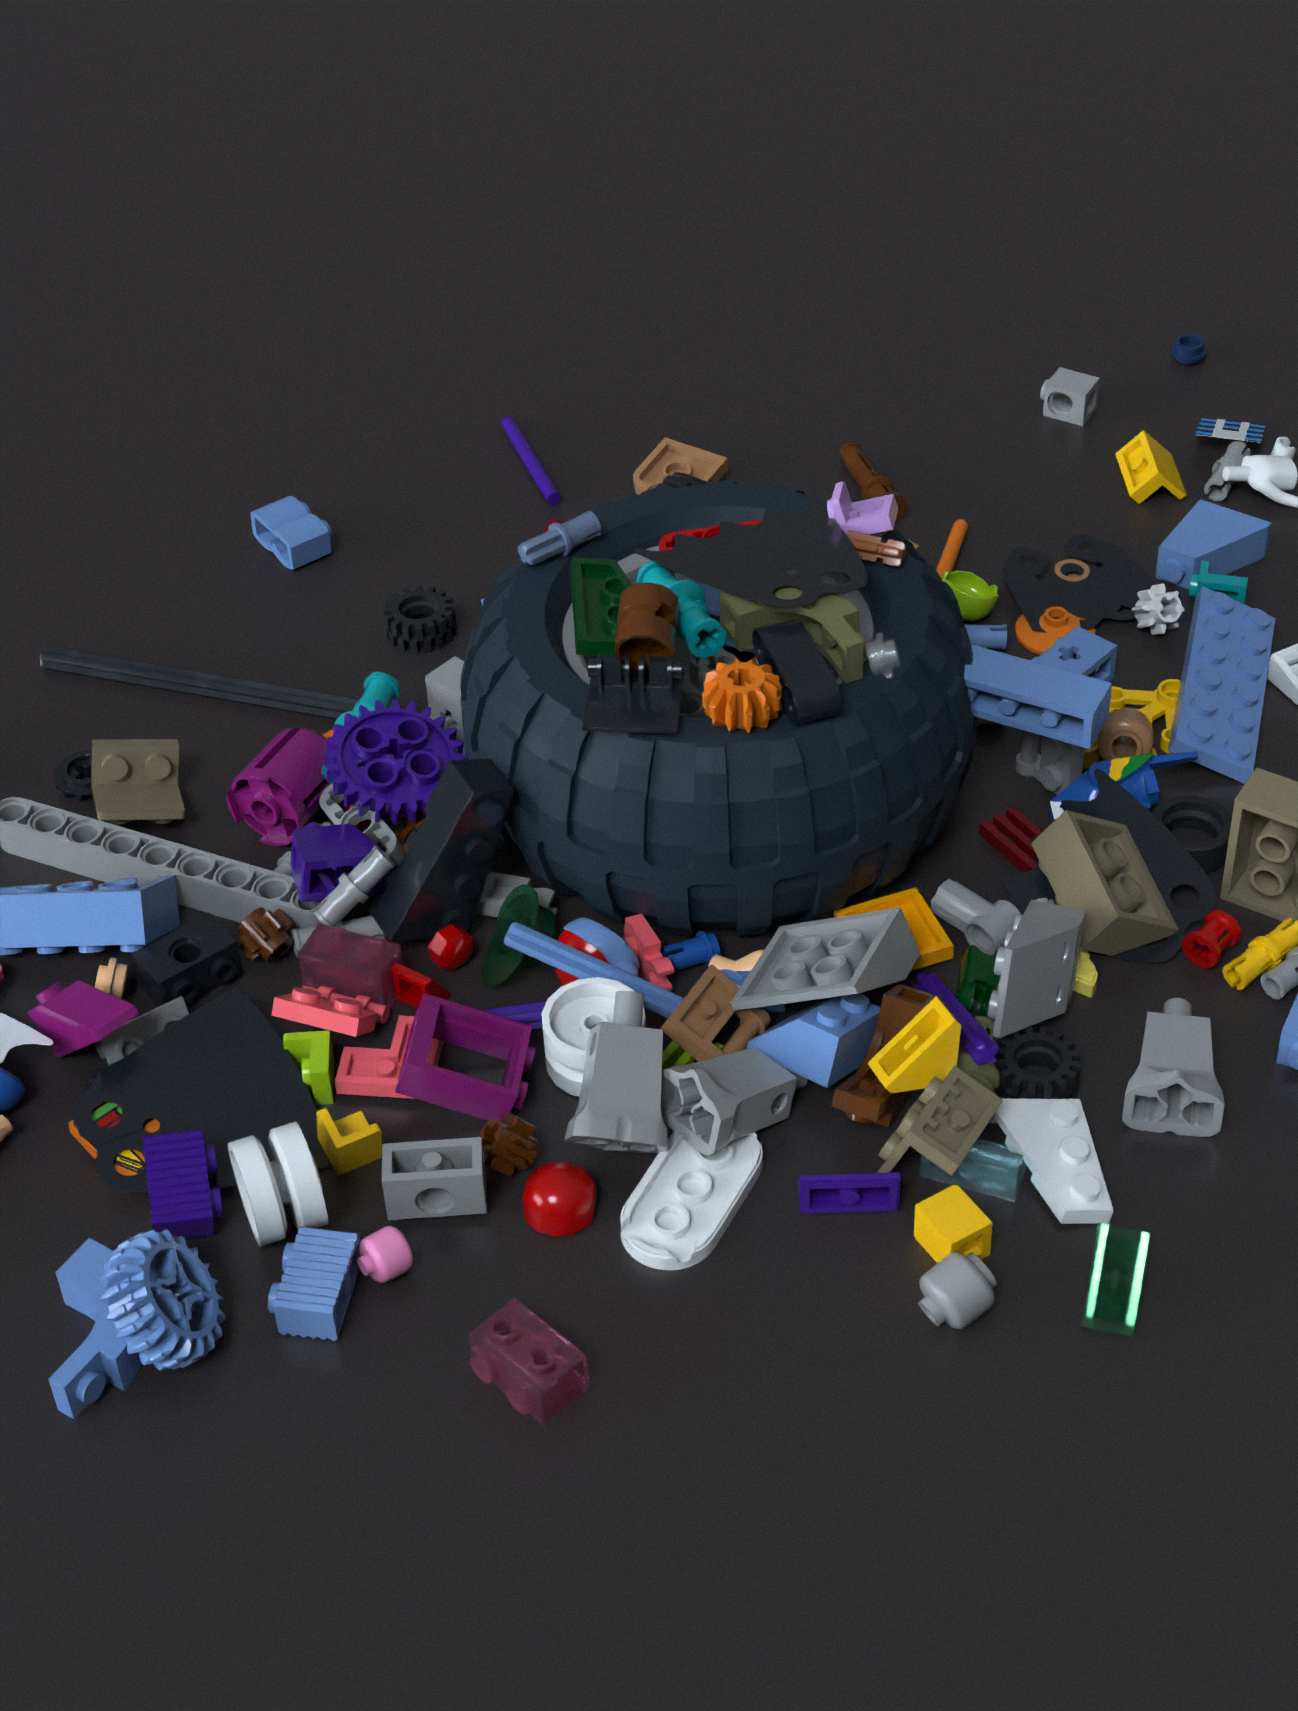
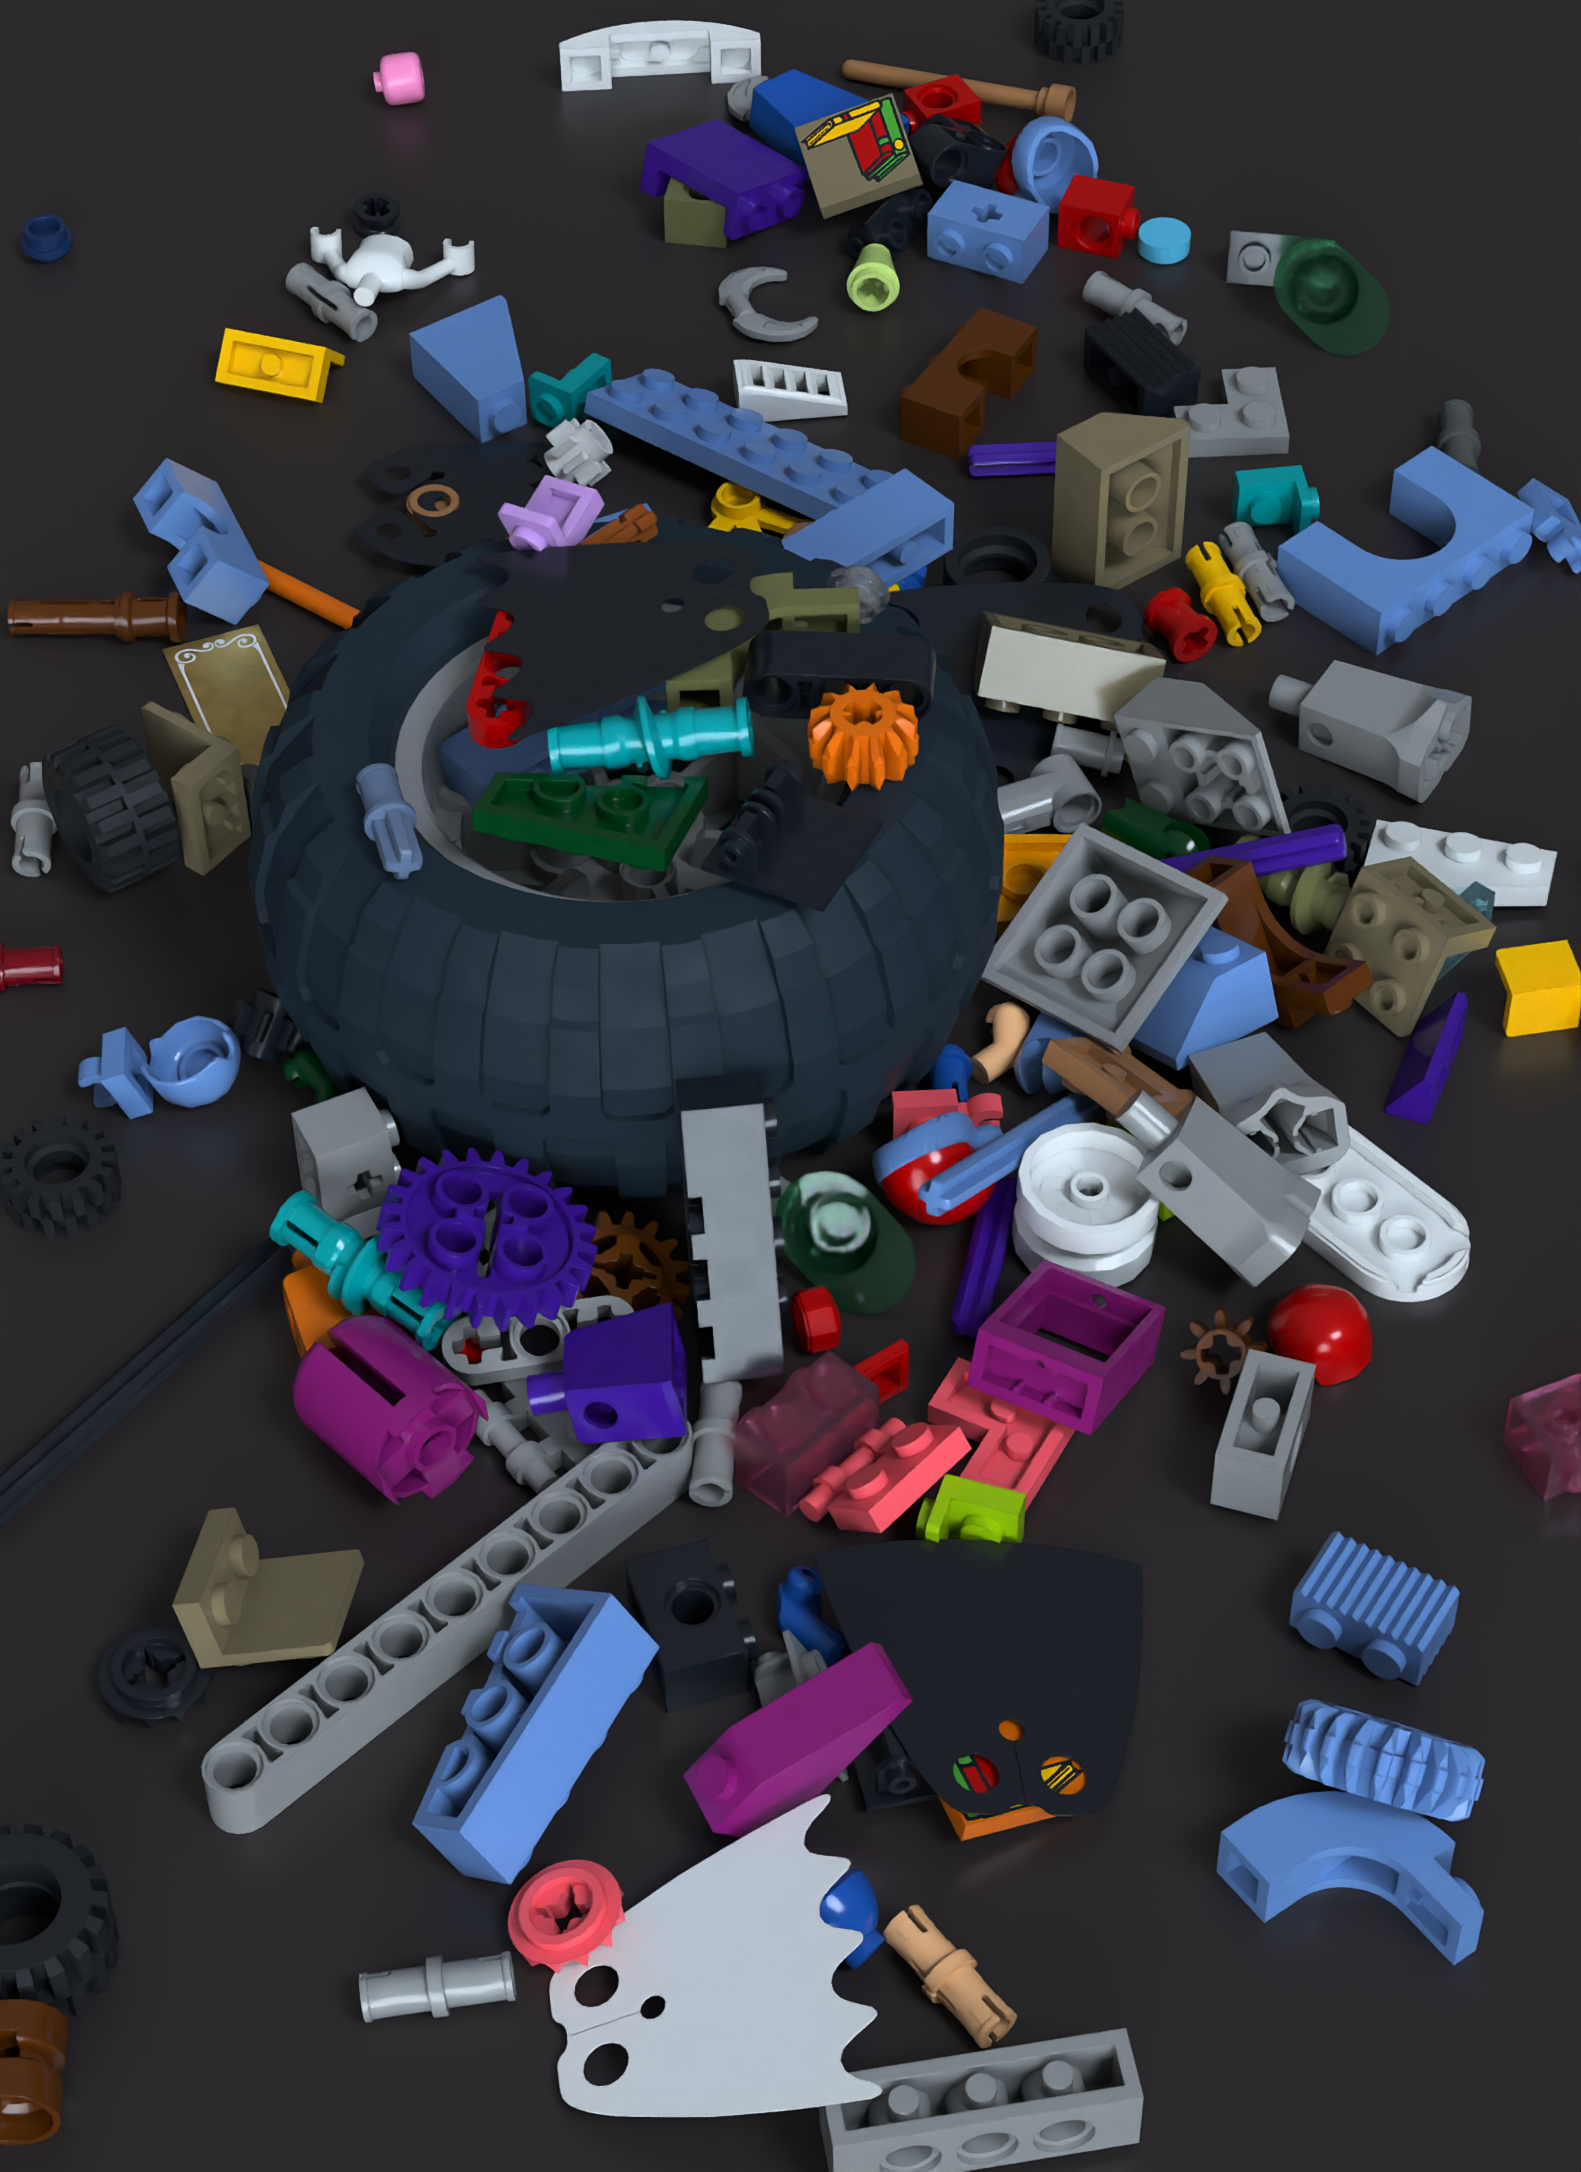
camera: 70 degrees left, 5 degrees up
light nougat plate [95,957,128,1000] -> none
dark purple brick [143,1129,223,1240] -> none
white wheel [227,1121,328,1247] -> none
reddish brown gear [238,907,293,963] -> none
light grey pin [312,845,396,930] -> none
yellow panel [316,1108,382,1176] -> none
bright pink piece [357,1226,413,1283] -> none
reddish brown wheel [614,583,679,671] -> none
yellow slope [867,996,961,1093] -> none
light grey brick [1040,367,1100,426] -> none
sticker [1195,417,1266,443] -> none
none -> medium blue arch [133,458,270,625]

